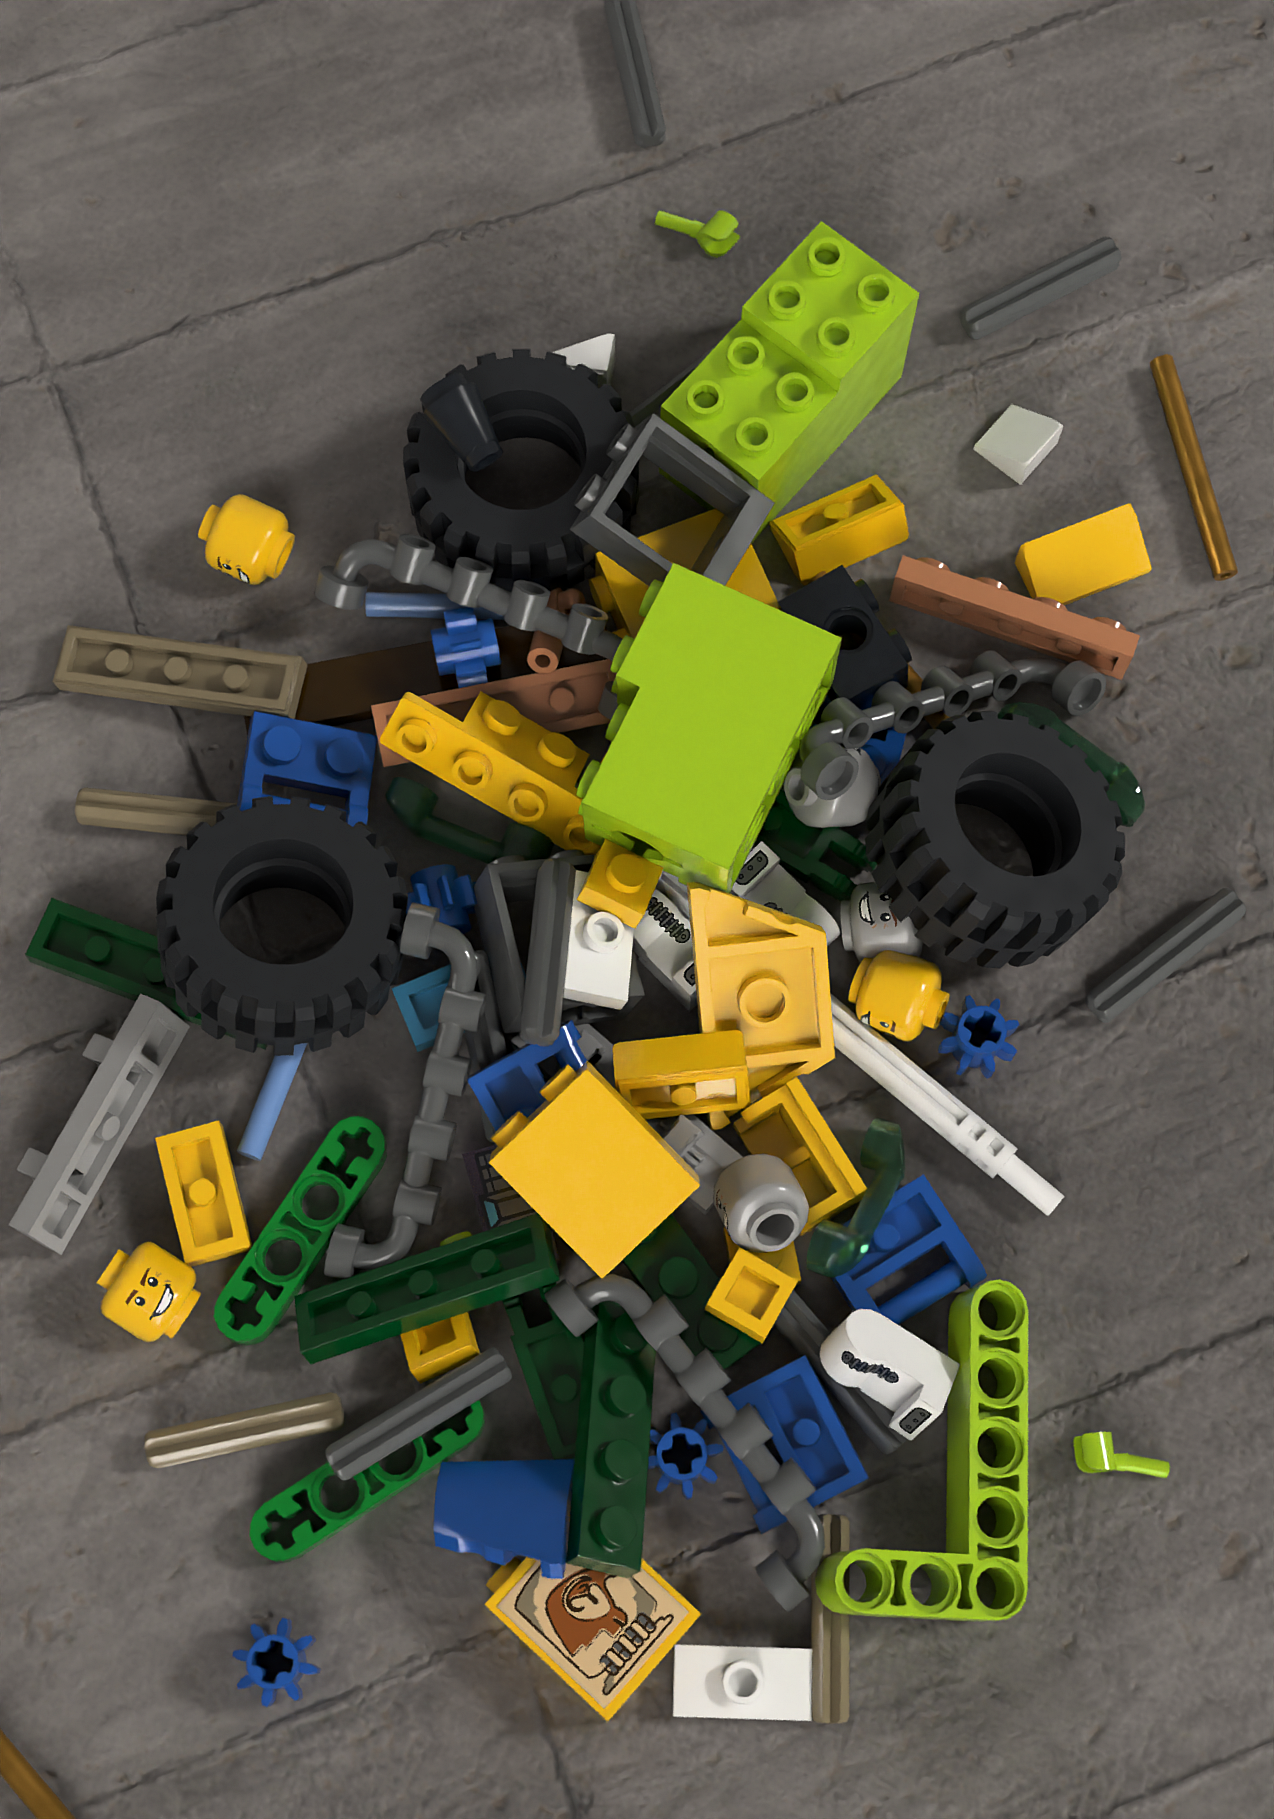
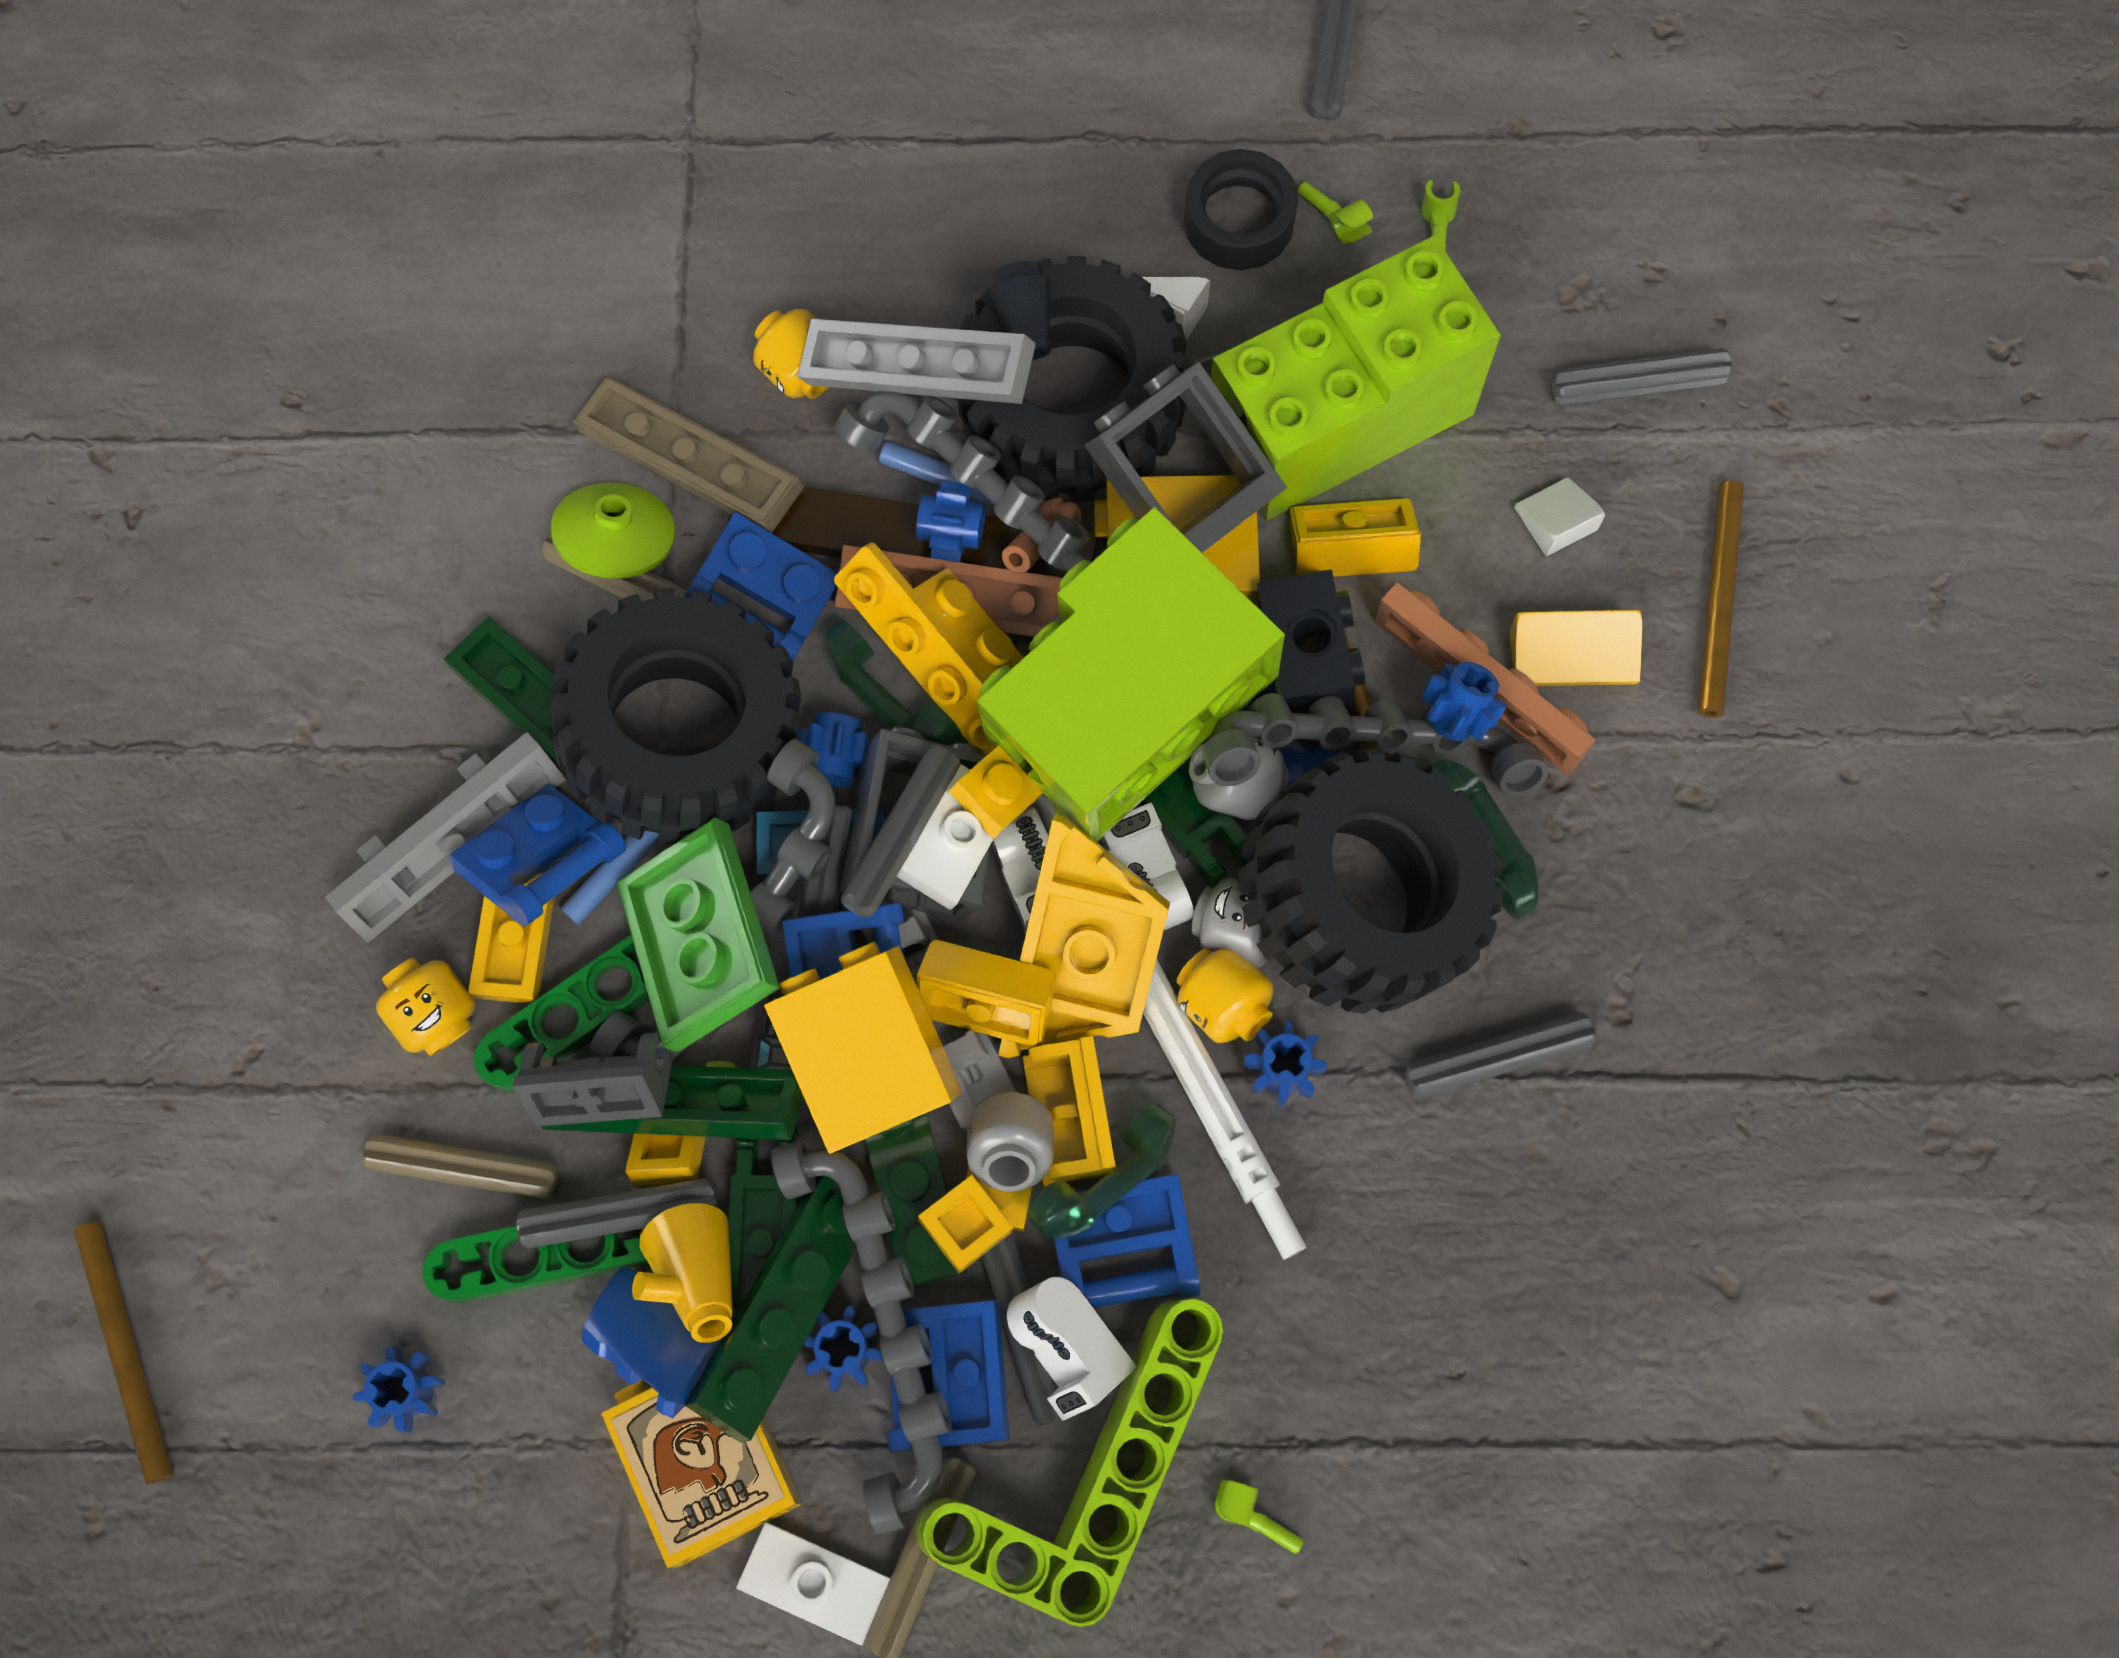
camera: 25 degrees right, 0 degrees up
none -> blue plate [450,783,626,927]
none -> dark grey hinge [512,1032,673,1127]
none -> lime dish [551,482,675,579]
none -> bright green tile [617,817,780,1052]
none -> yellow piece [632,1203,732,1343]
none -> light grey plate [797,319,1036,404]
none -> black tyre [1184,149,1298,271]
none -> blue gear [1420,662,1507,741]
none -> lime hand [1421,180,1461,250]

